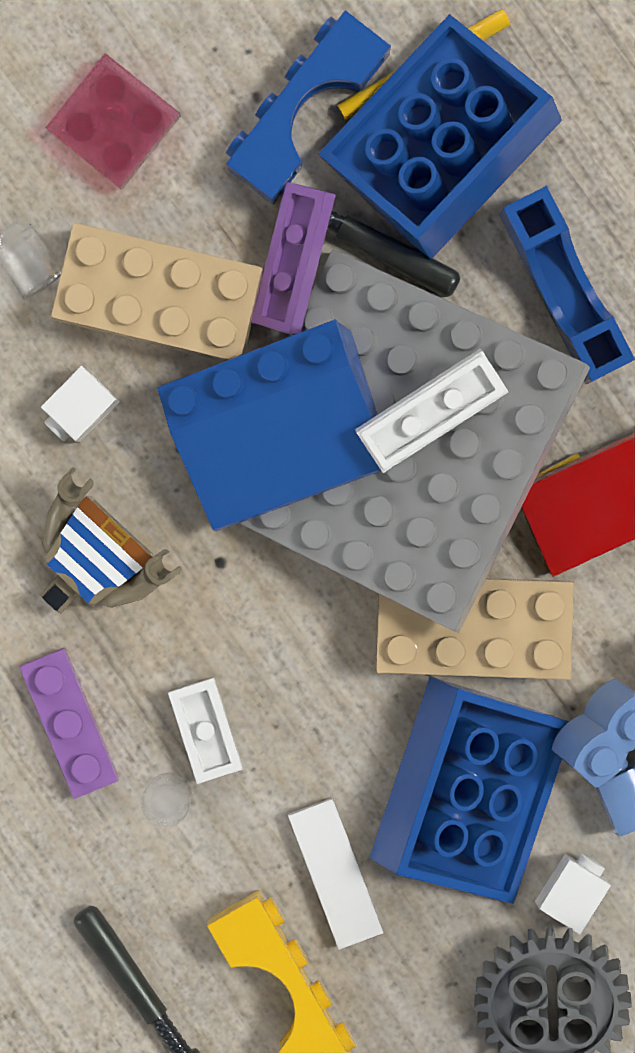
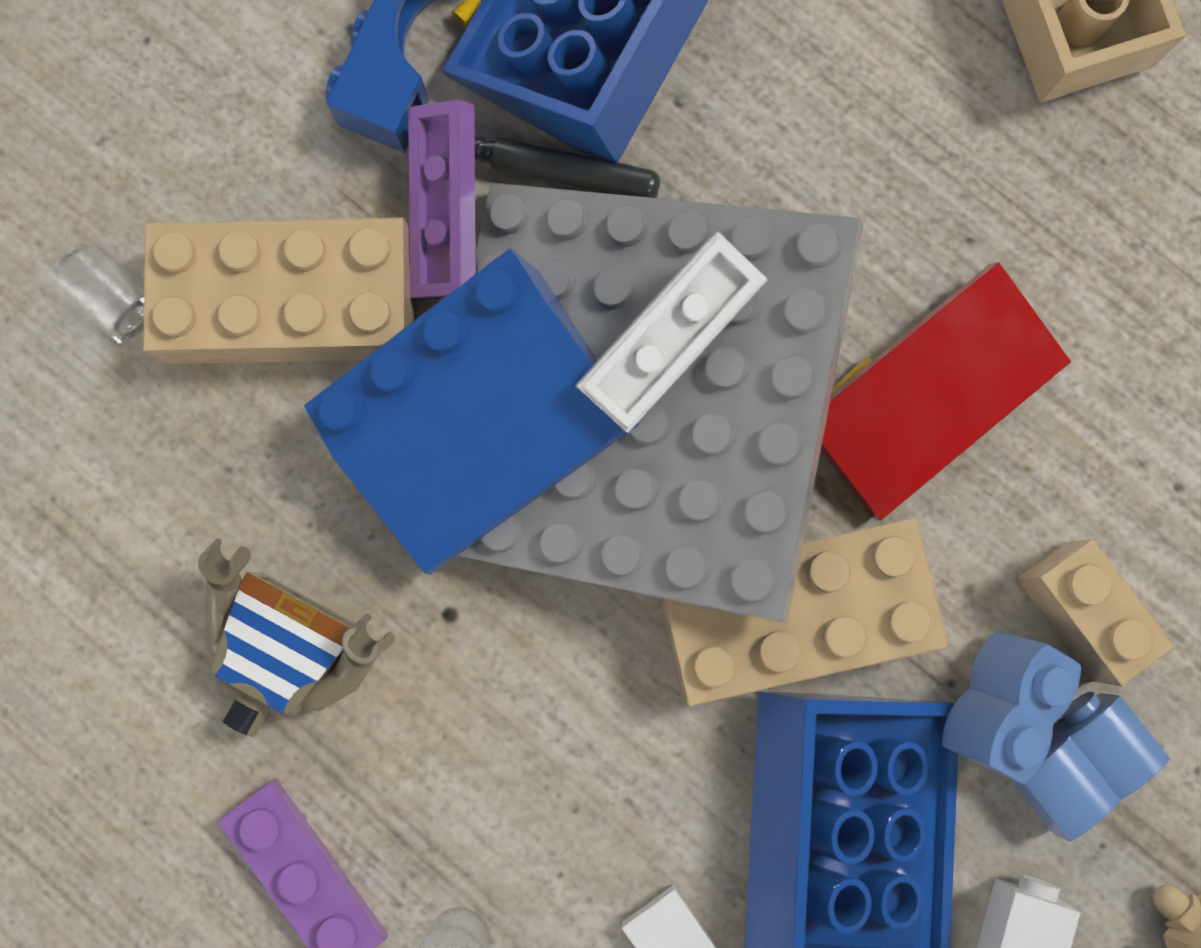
camera: 15 degrees left, 5 degrees down
white brick [41,366,120,442] -> none
clear pink plate [45,53,181,190] -> none
white plate [168,677,243,784] -> none
blue arch [499,186,635,385] -> none

